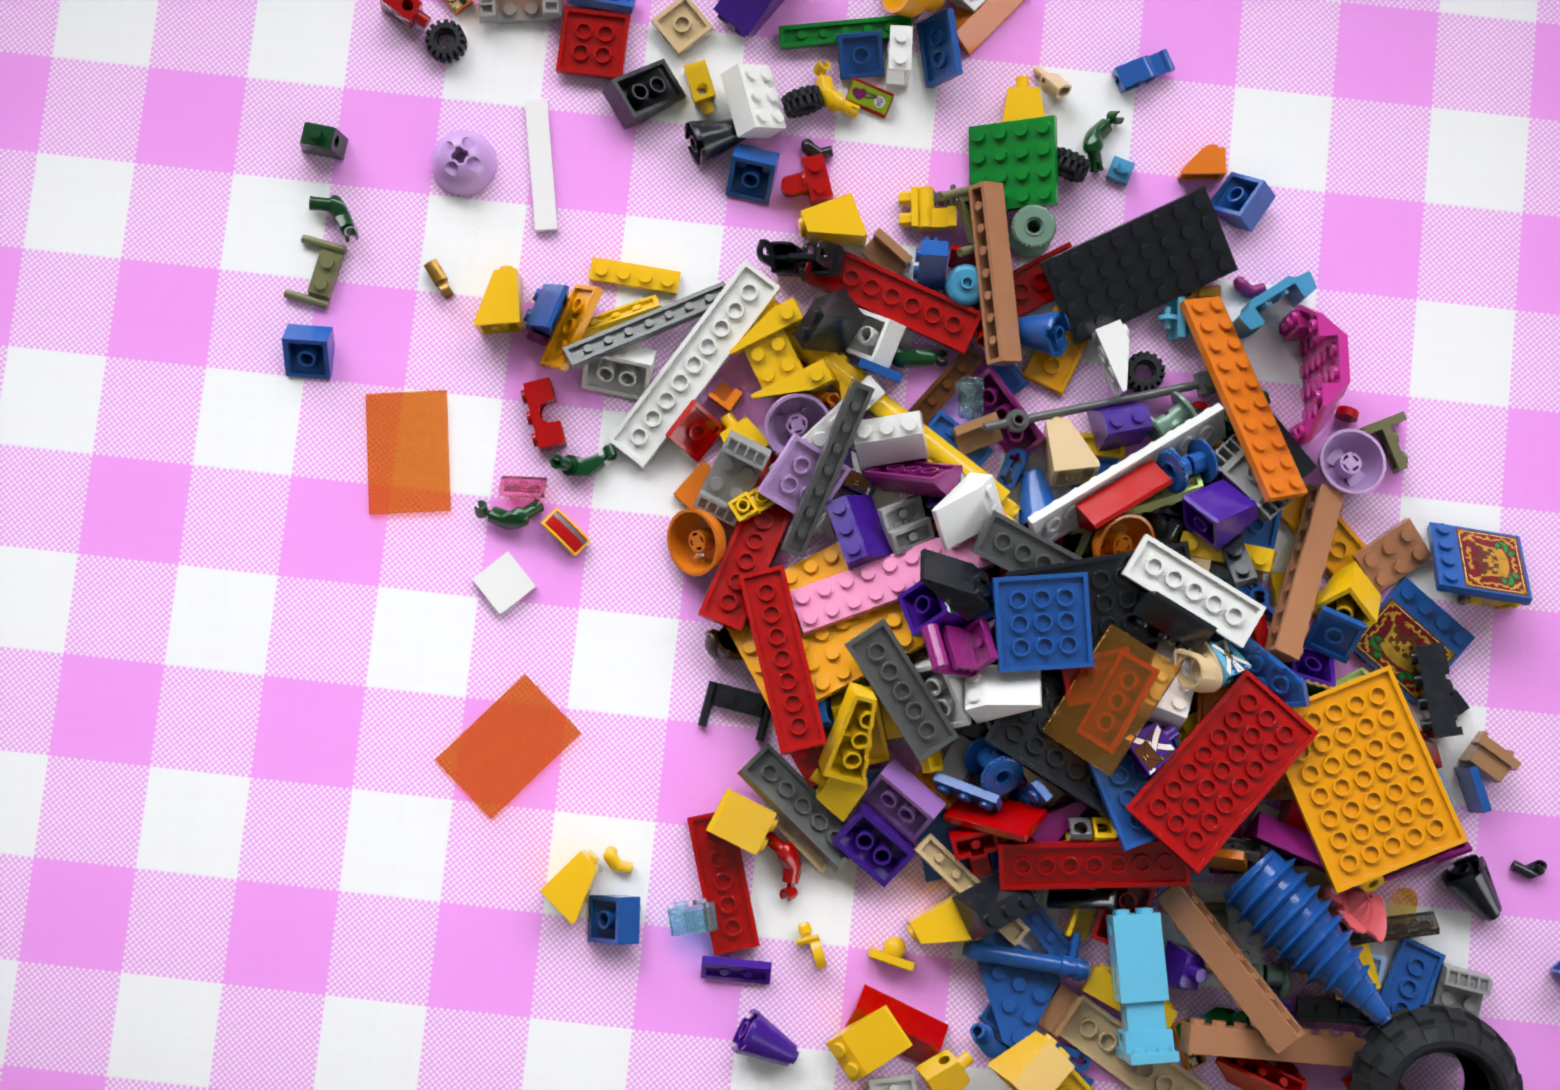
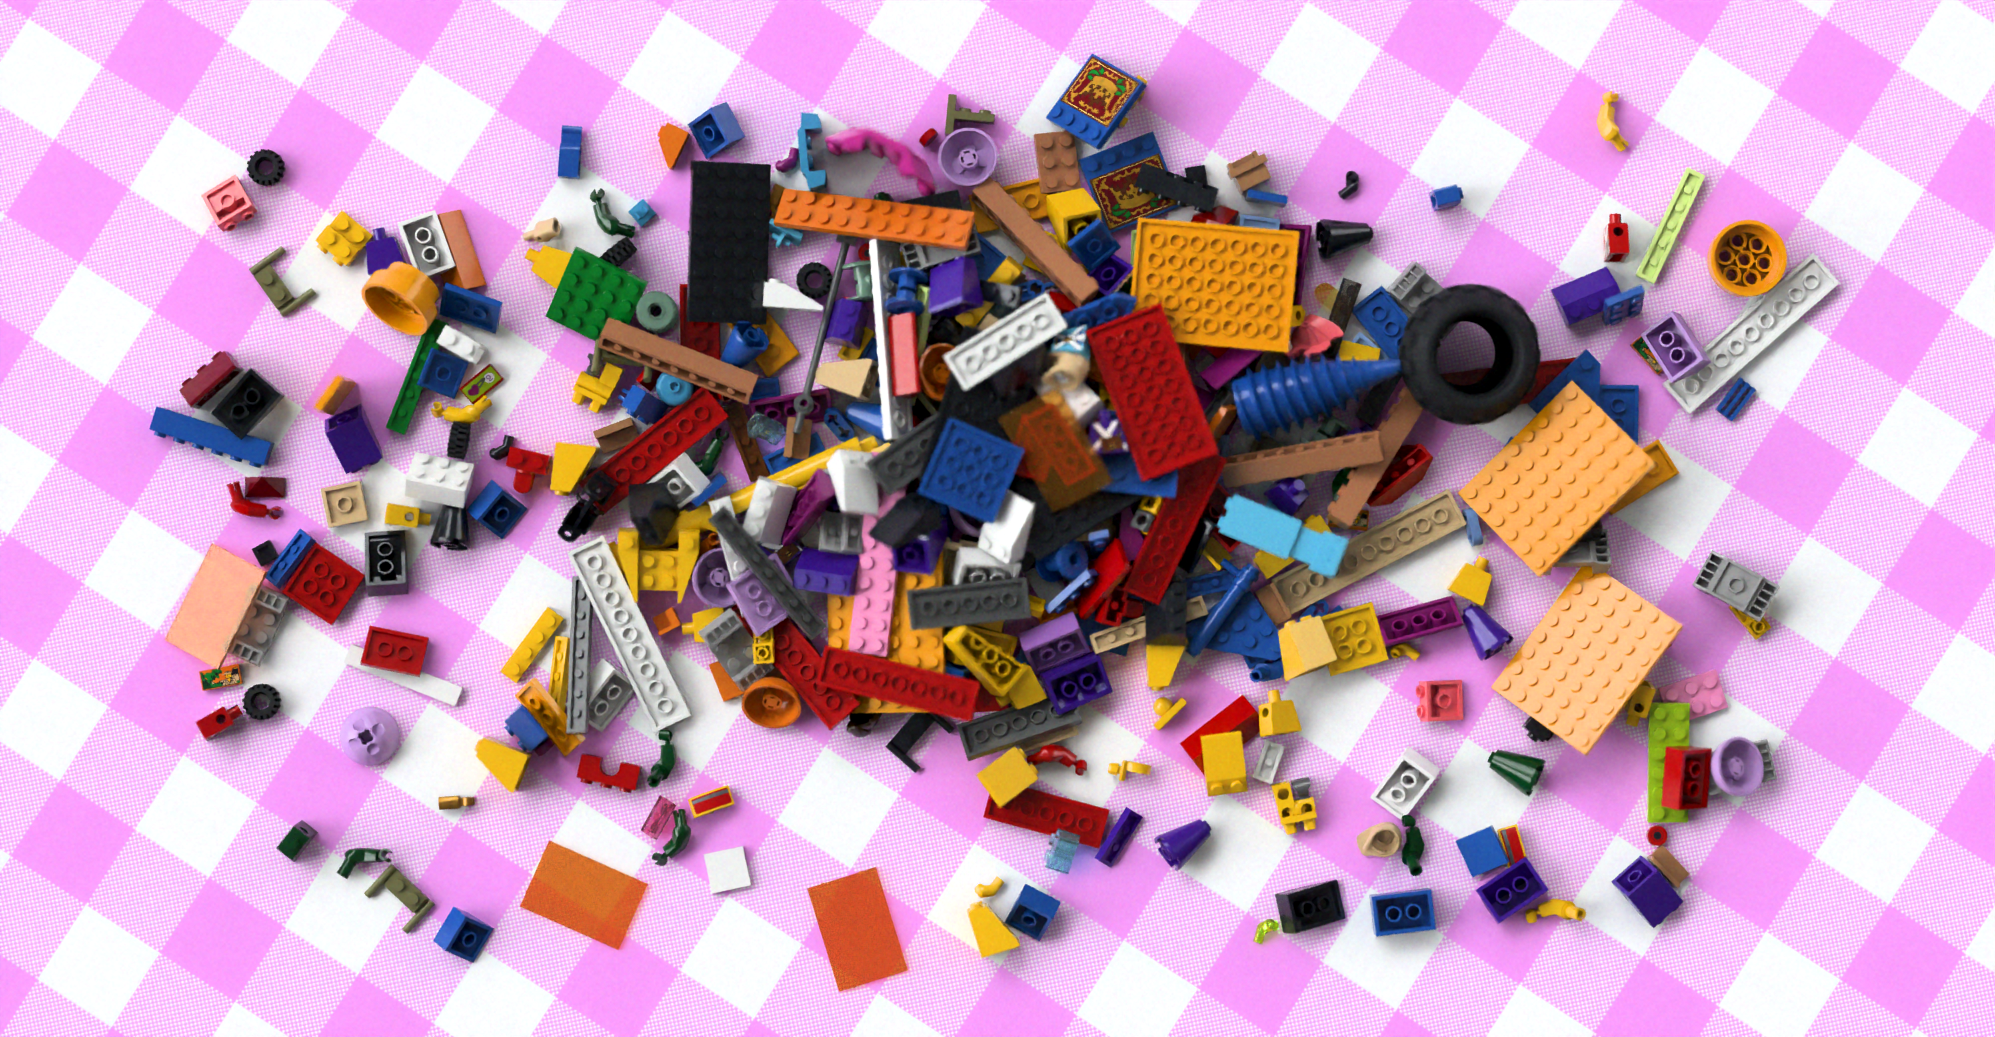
camera: 65 degrees left, 5 degrees up
red plate [665,399,726,463] -> none
magenta piece [921,616,999,678] -> none
none -> red plate [360,626,429,677]

